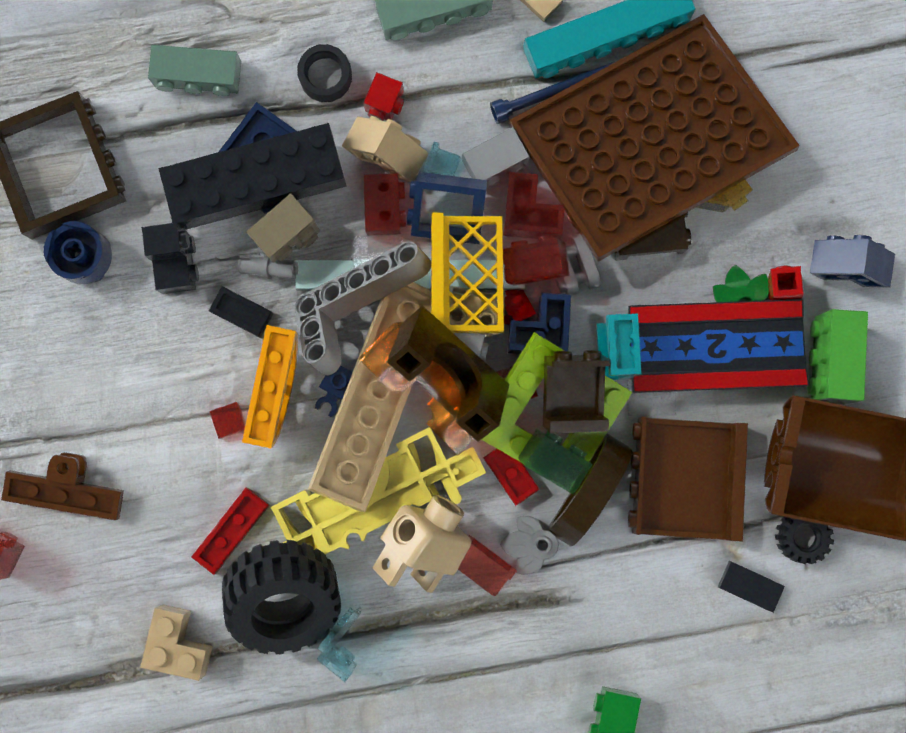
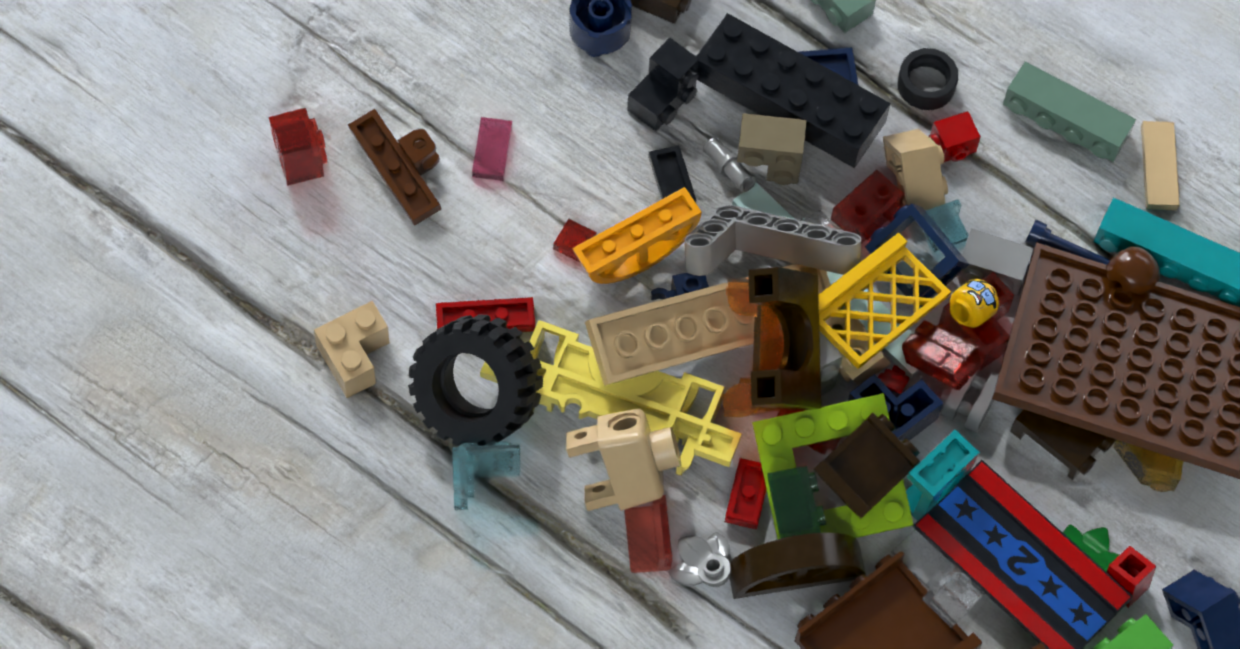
camera: 45 degrees right, 20 degrees down
none -> clear pink tile [472,117,512,181]
none -> clear brick [922,565,985,628]
none -> yellow head [950,279,999,328]
none -> reddish brown hair [1106,247,1160,295]

